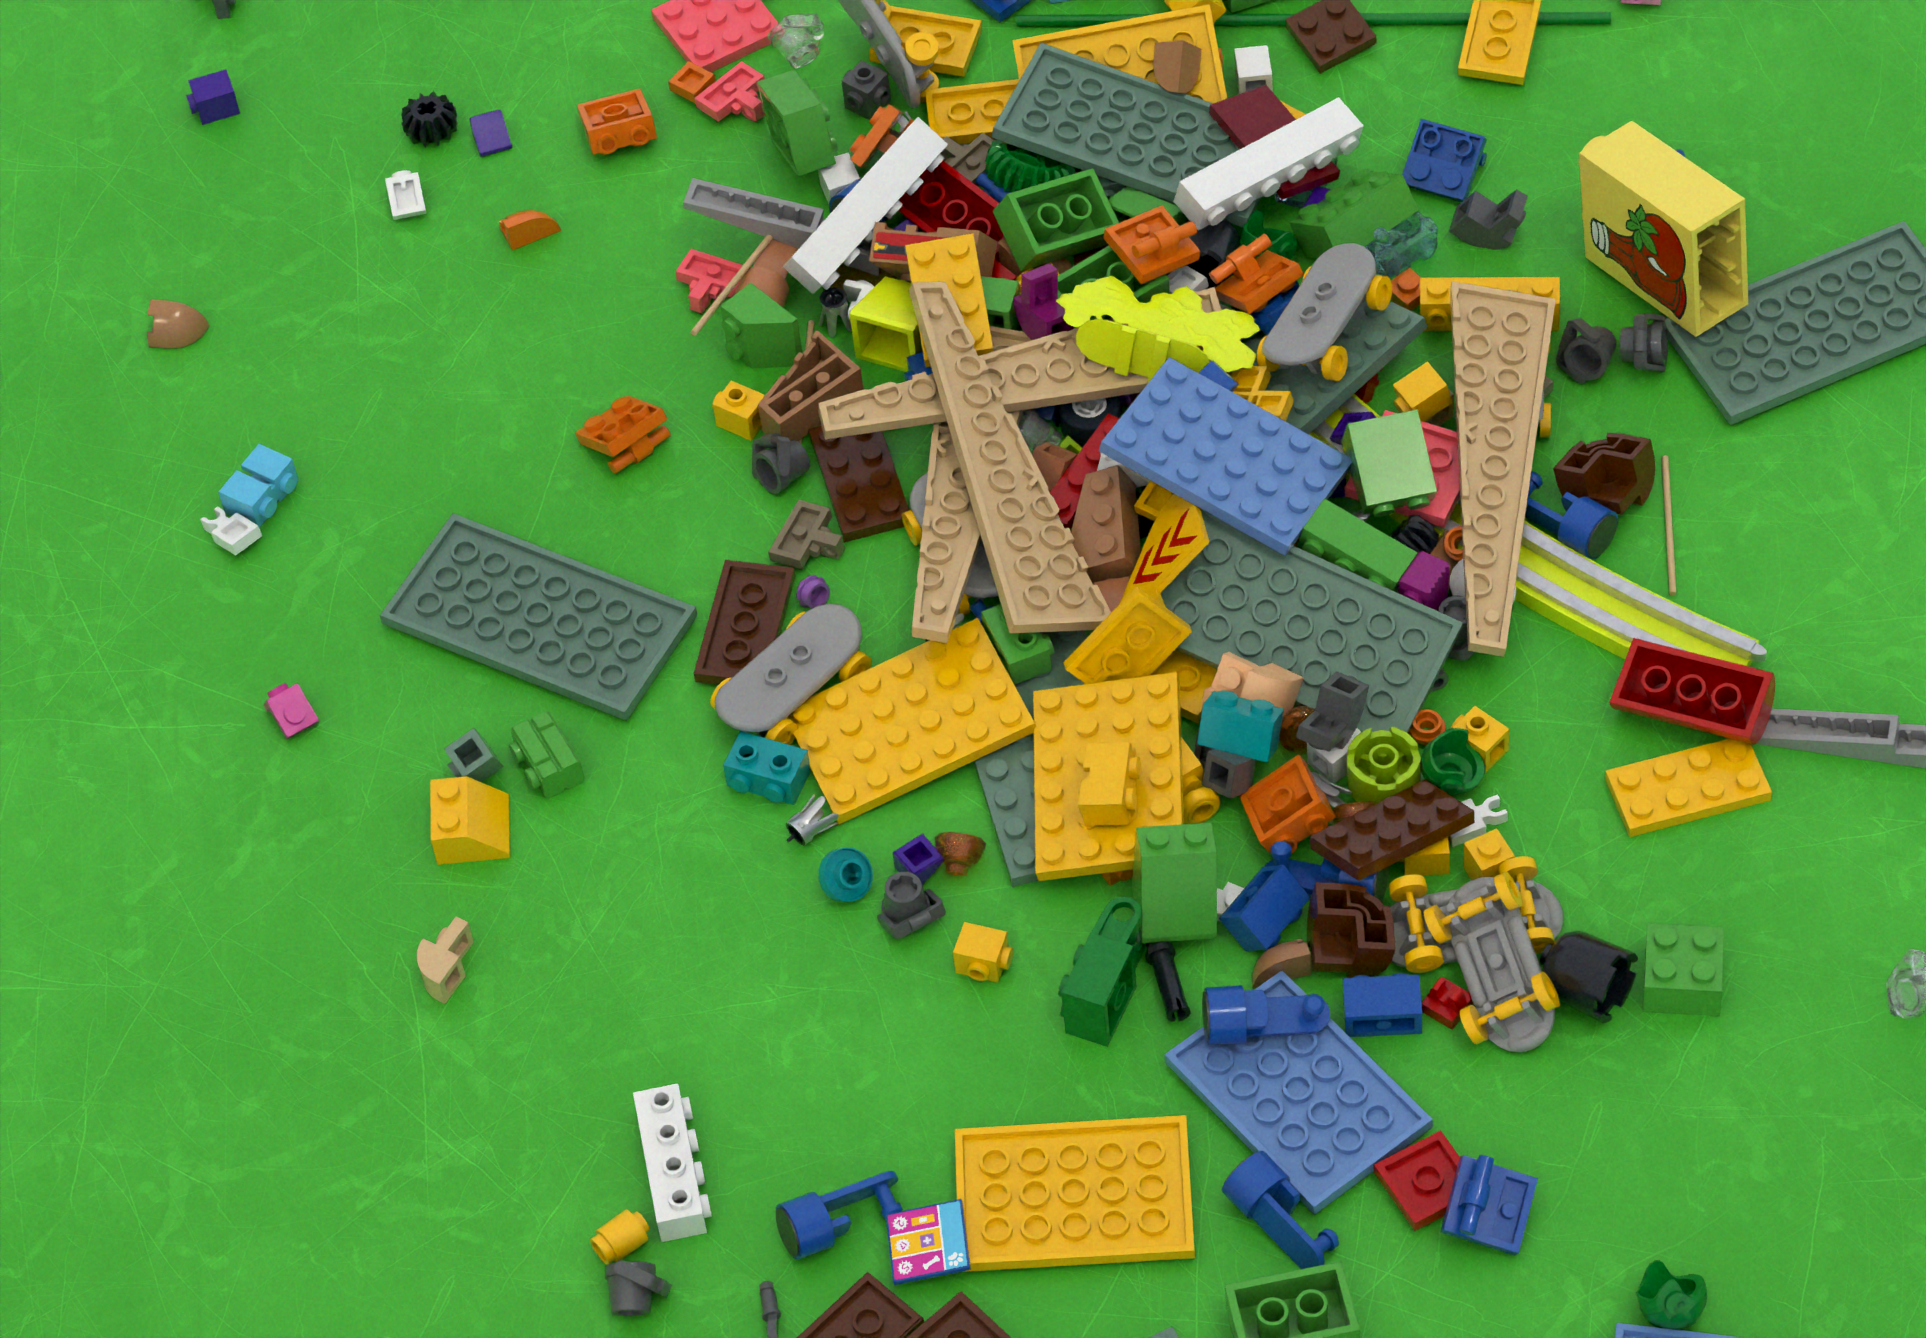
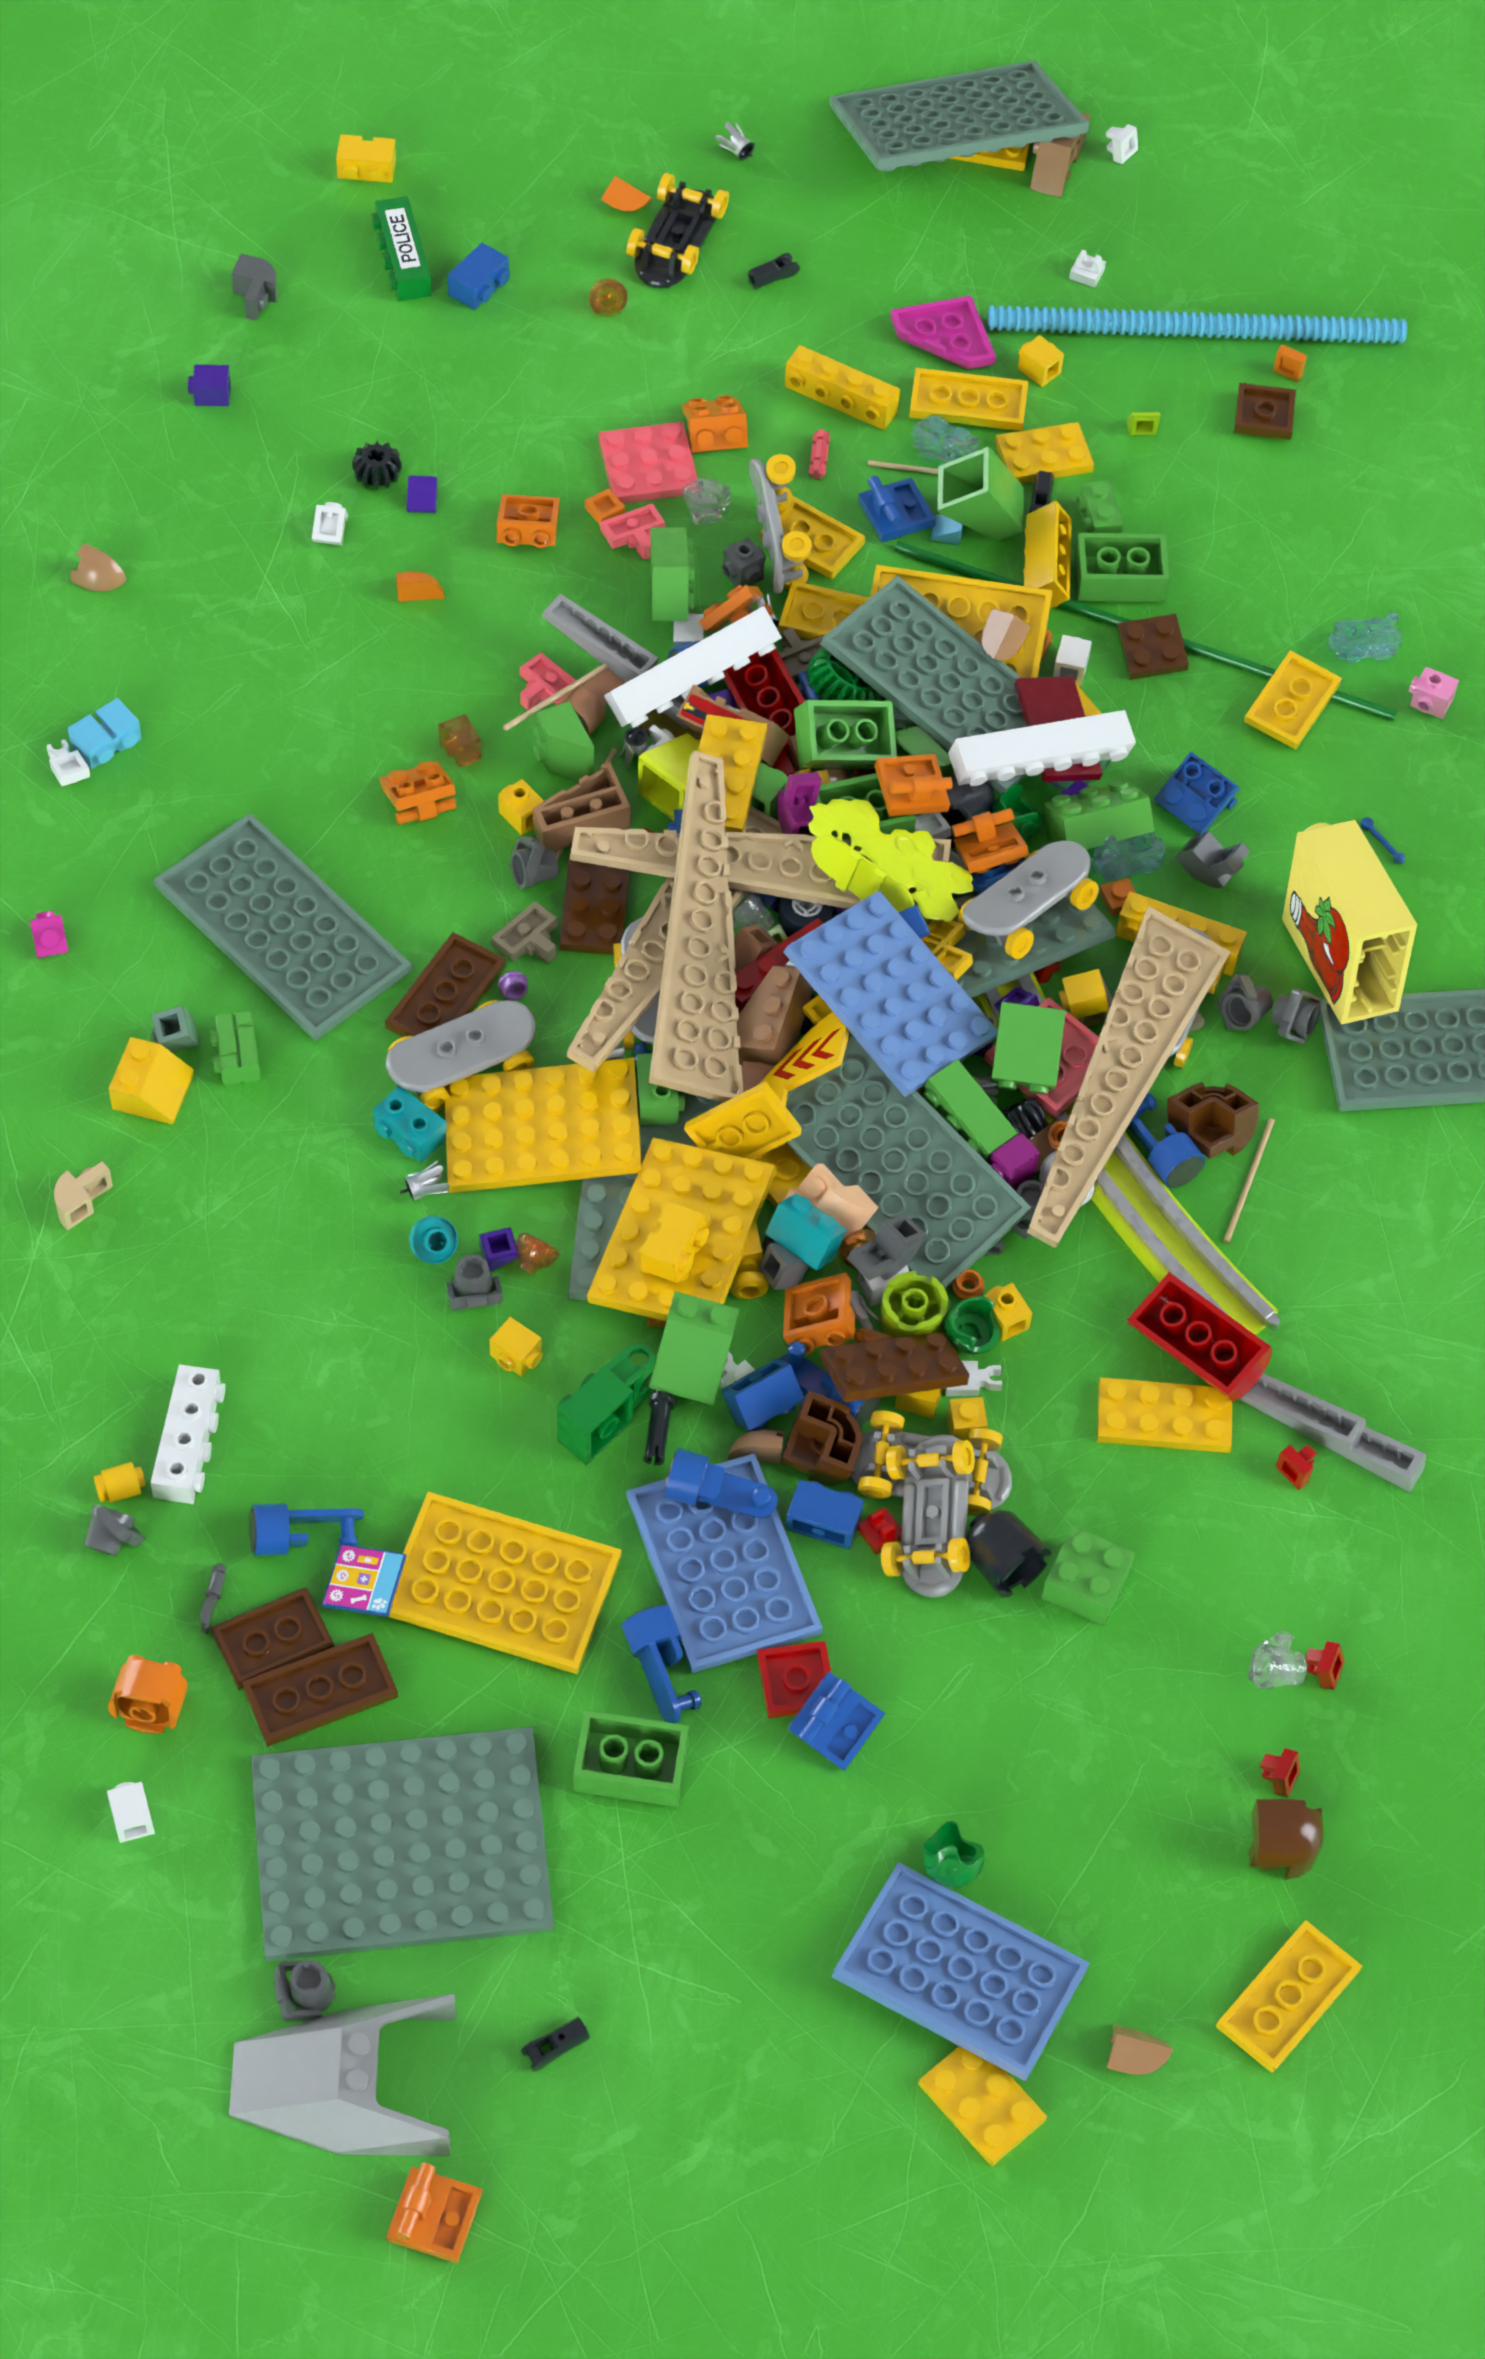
camera: 10 degrees right, 5 degrees up
none -> clear orange brick [438,714,481,767]
none -> red tile [1276,1445,1317,1490]

